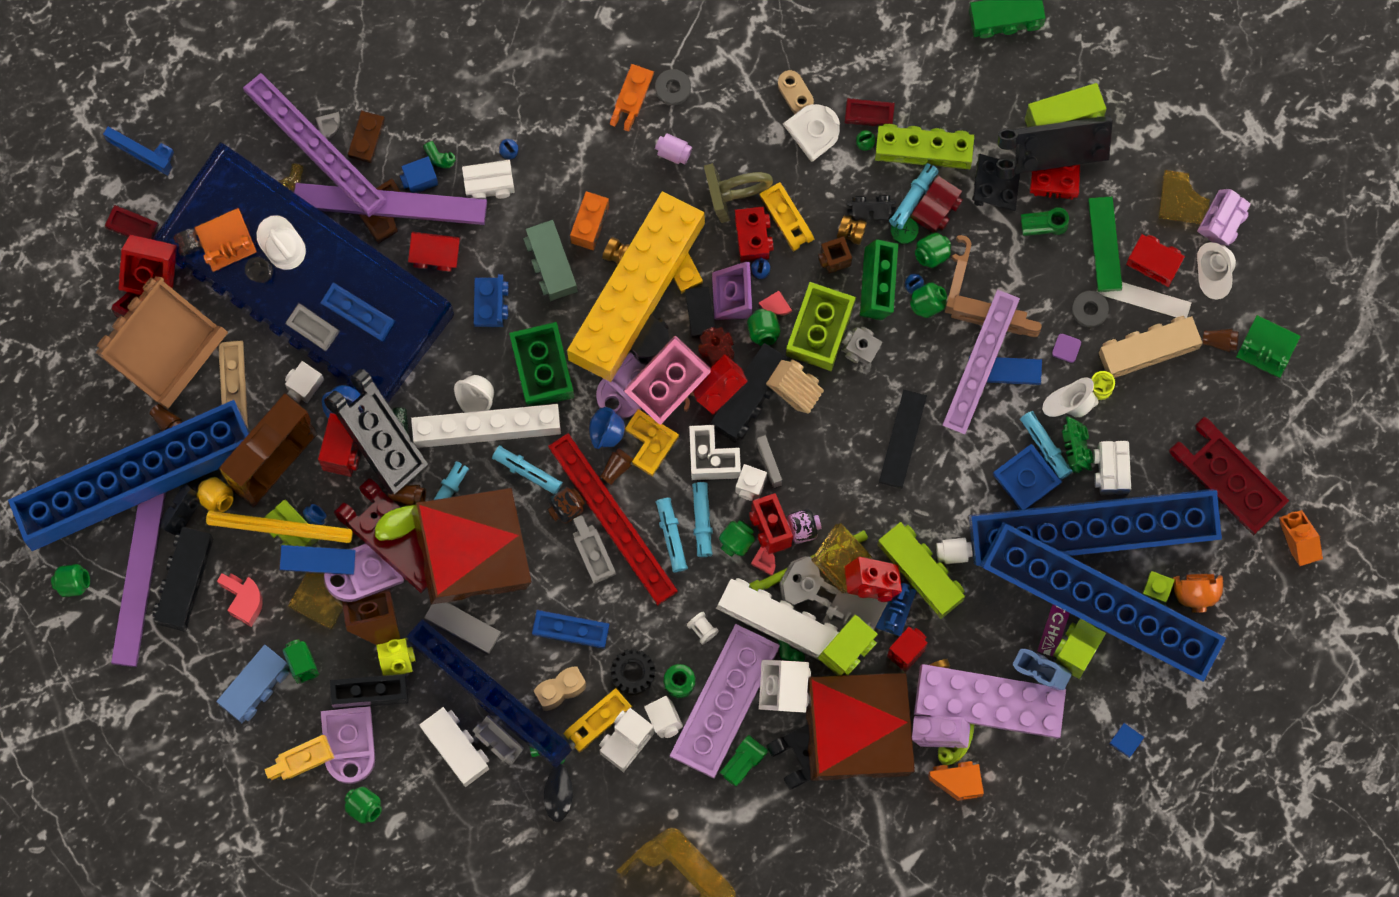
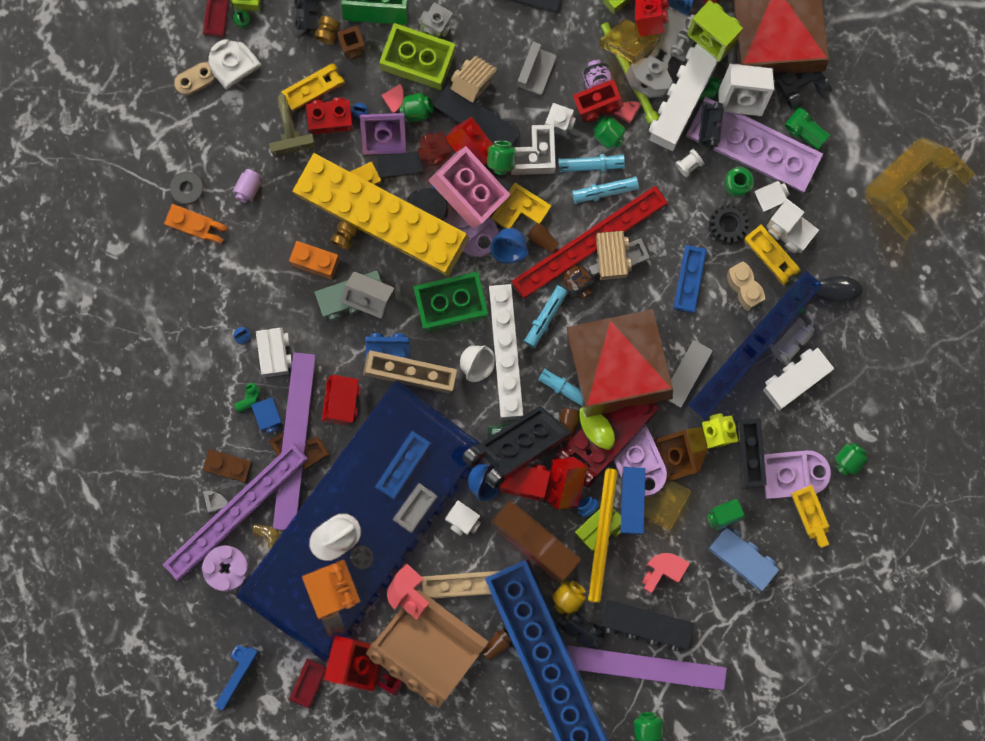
camera: 90 degrees left, 5 degrees up
light grey tile [756,435,782,488] -> none
none -> lavender brick [202,546,250,592]
none -> light grey panel [340,272,394,318]
none -> tan brick [363,351,457,394]
none -> coral brick [387,564,430,620]
none -> green head [487,141,516,175]
none -> light grey panel [517,42,556,95]
none -> red brick [544,457,588,510]
none -> tan brick [596,231,632,280]
none -> black hinge [698,101,724,150]

